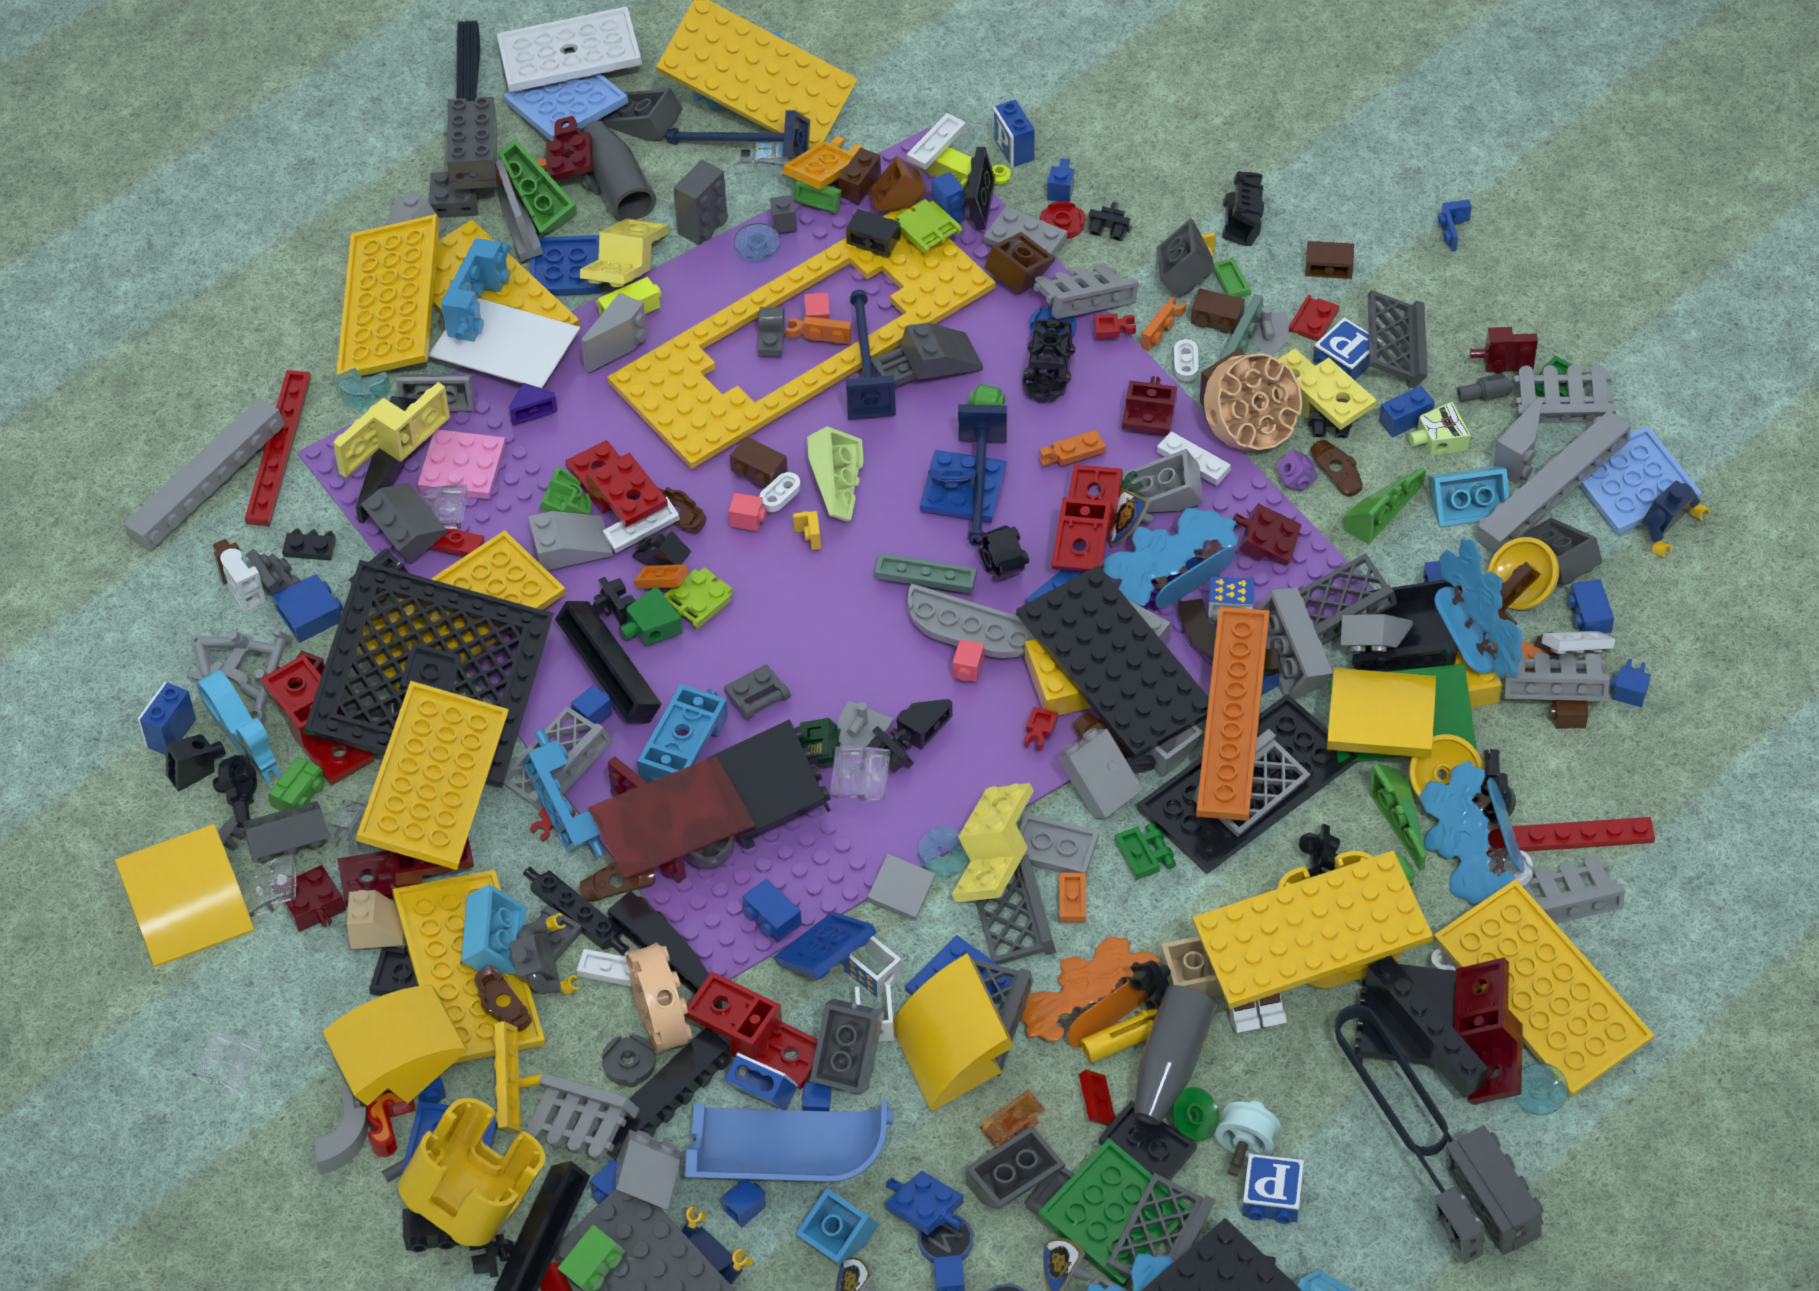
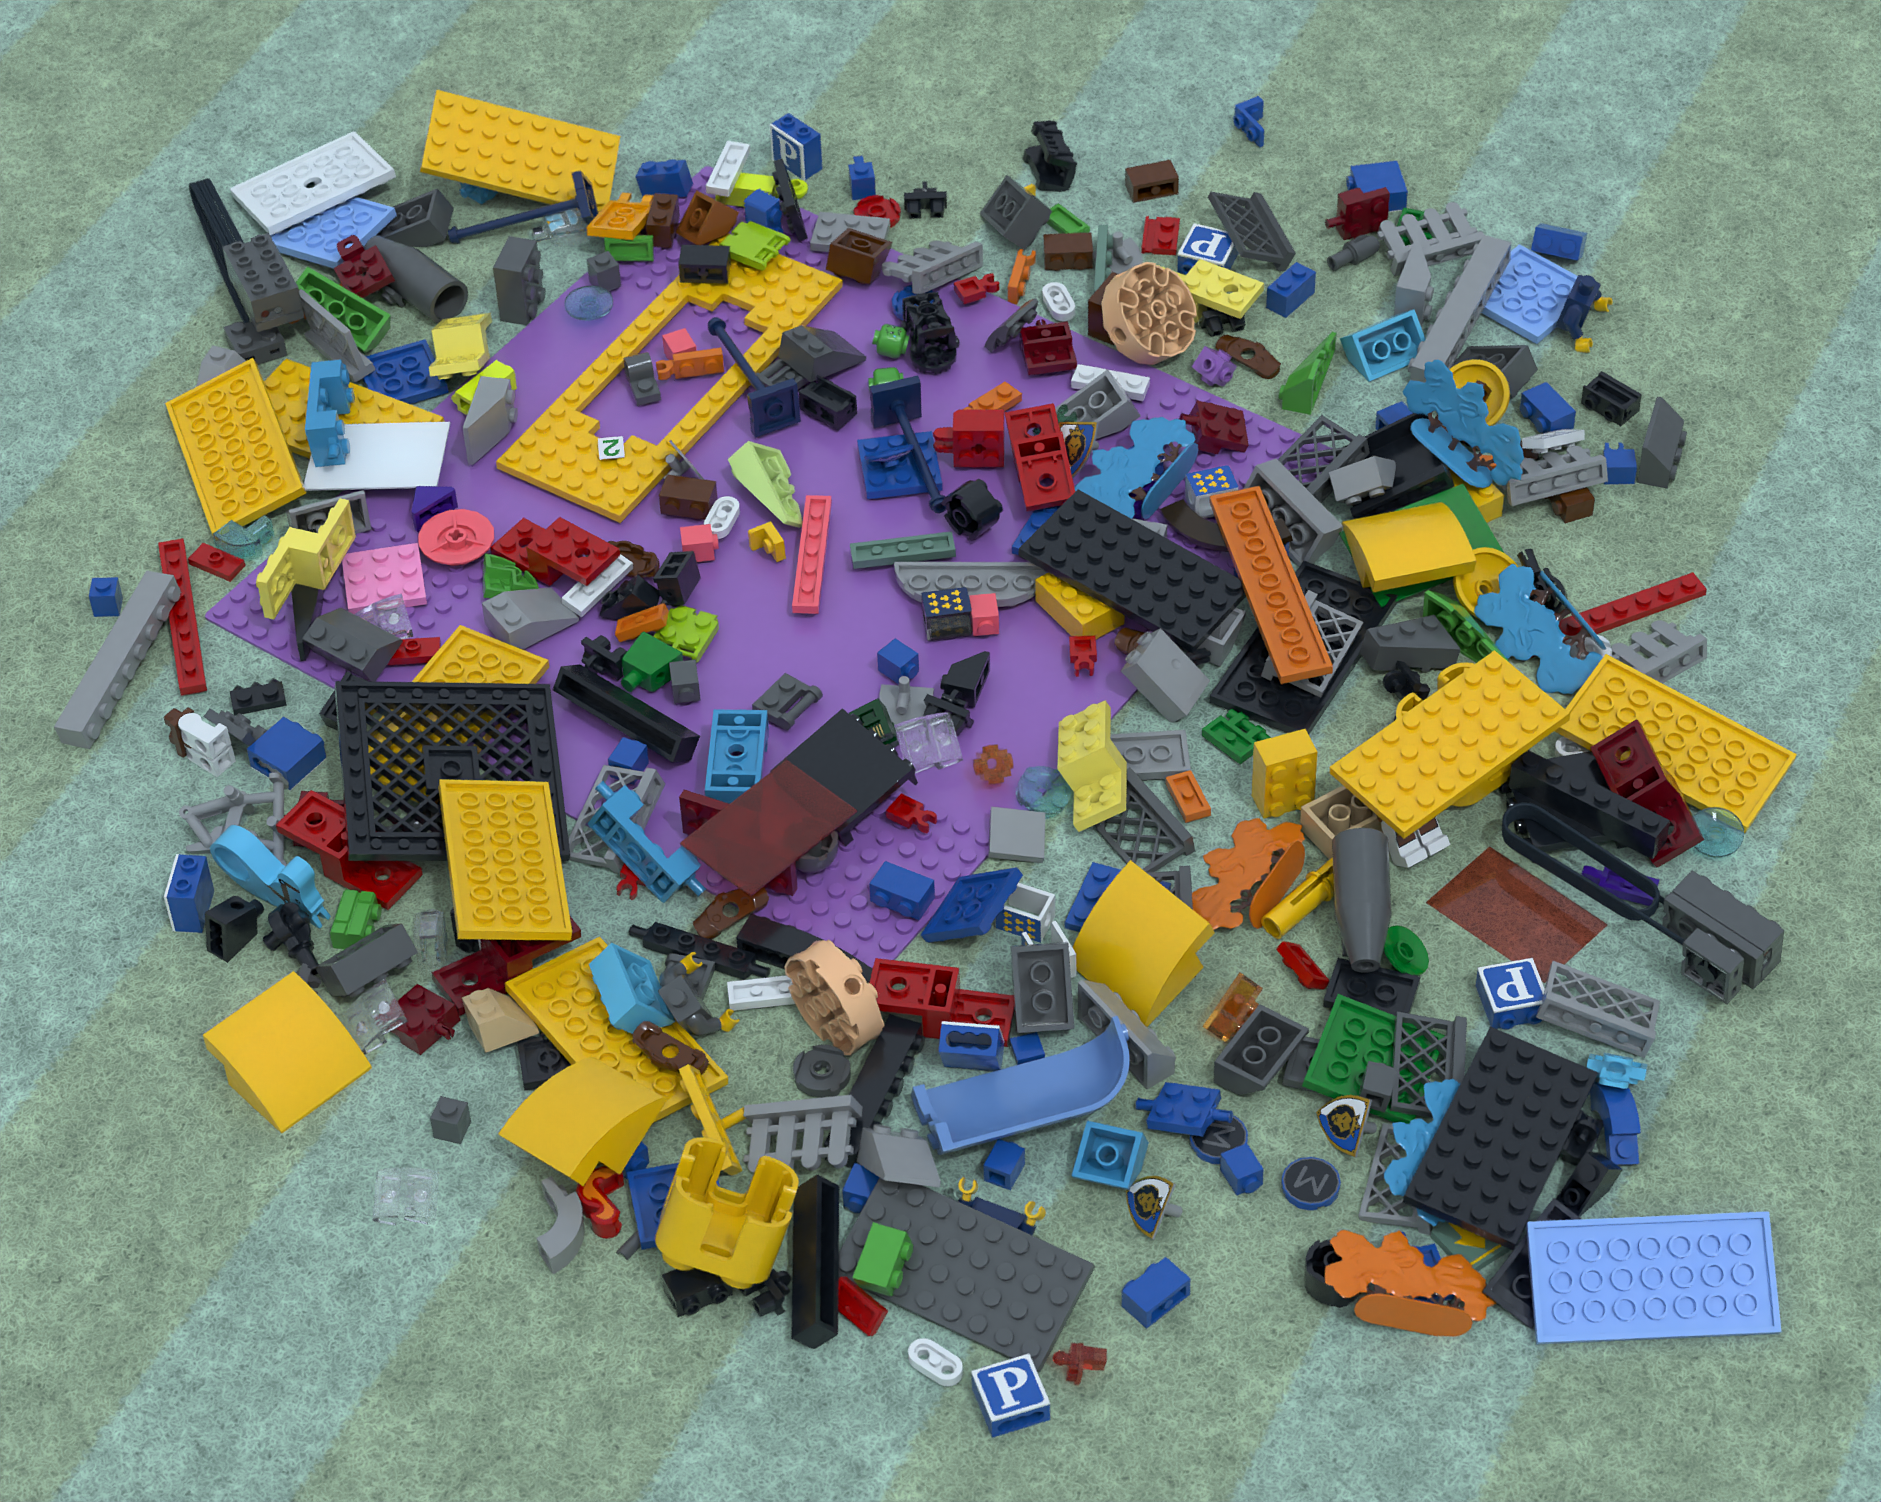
camera: 20 degrees left, 5 degrees down
black hips [1130,960,1171,1010] -> none
light aqua wheel [1215,1101,1281,1176] -> none
yellowish green torso [1408,402,1471,455] -> none
none -> blue brick [89,577,123,617]
none -> red plate [188,543,246,582]
none -> coral piece [418,509,494,566]
none -> dark grey brick [430,1096,471,1144]
none -> white sticker [598,436,625,460]
none -> blue brick [635,159,693,197]
none -> black hinge [653,551,701,607]
none -> light grey shield [663,440,705,480]
none -> dark grey brick [669,659,701,704]
none -> coral plate [792,495,832,614]
none -> black hinge [799,375,857,430]
none -> bright green head [872,324,909,359]
none -> blue brick [877,638,919,684]
none -> red plate [886,793,937,833]
none -> piece [921,587,972,641]
none -> red hinge [933,409,1005,467]
none -> clear orange brick [973,744,1014,784]
none -> dark grey slope [984,298,1039,352]
none -> light grey slope [1078,980,1176,1090]
none -> yellow brick [1251,729,1318,819]
none -> blue piece [1346,161,1408,212]
none -> dark grey brick [1358,1061,1397,1112]
none -> dark grey wedge [1360,615,1461,672]
none -> clear red piece [1426,846,1607,983]
none -> blue brick [1531,223,1588,260]
none -> light grey fence [1536,961,1660,1058]
none -> black hinge [1581,371,1642,426]
none -> dark purple plate [1581,866,1659,906]
none -> dark grey slope [1637,396,1687,489]

